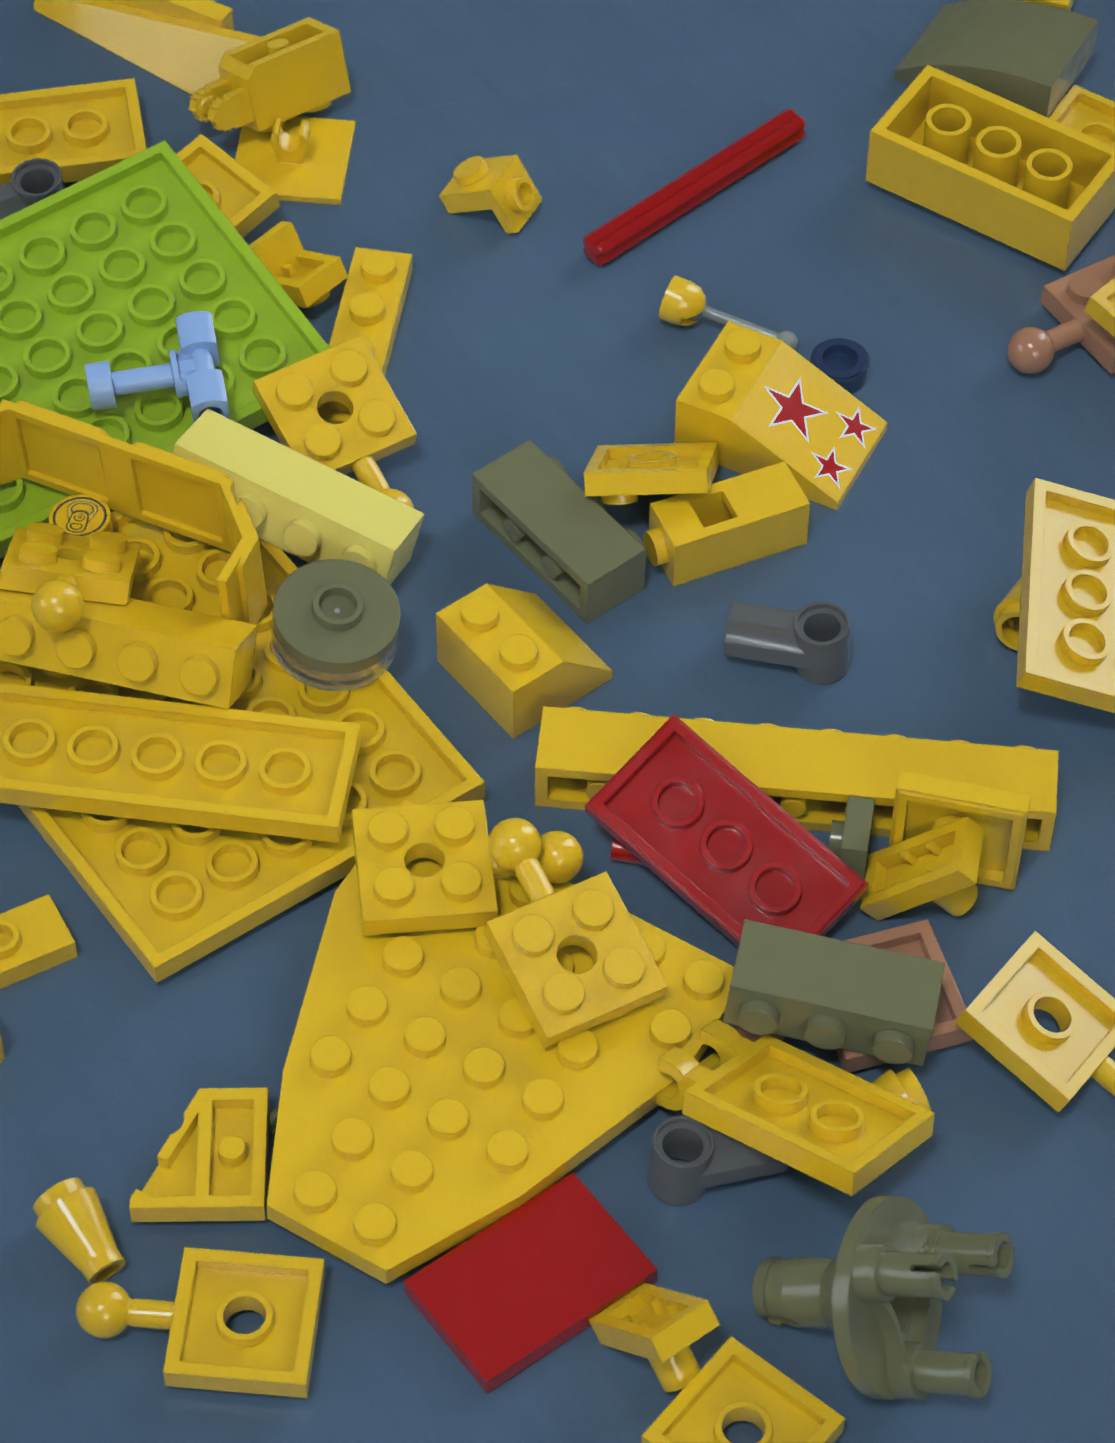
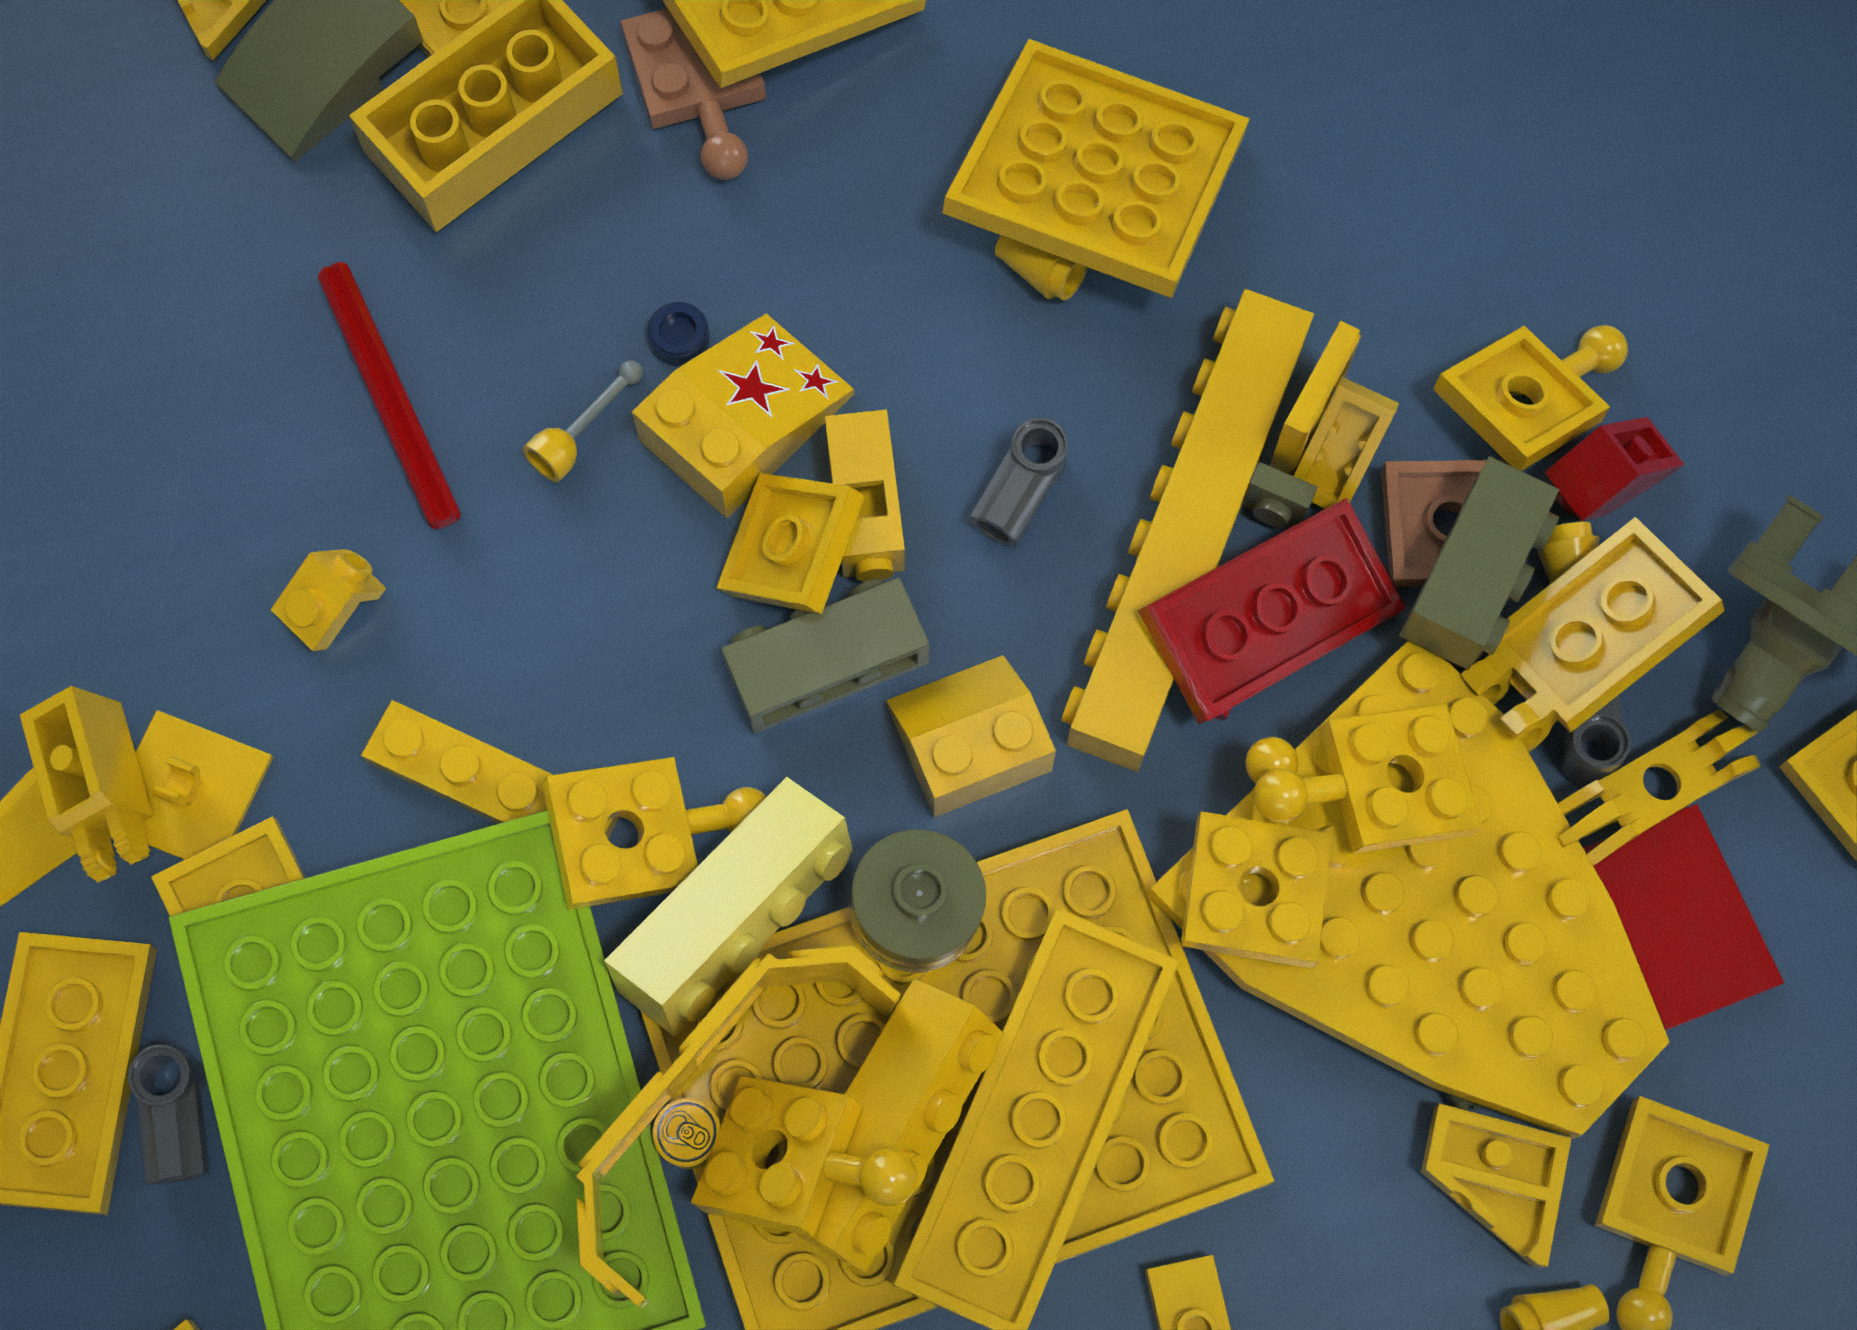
camera: 75 degrees left, 20 degrees up
light blue bar [84,311,230,423] -> none
yellow bracket [249,221,348,308] -> none
yellow tile [589,1283,720,1392] -> none
none -> red slope [1545,417,1685,522]
none -> yellow piece [1557,710,1761,866]

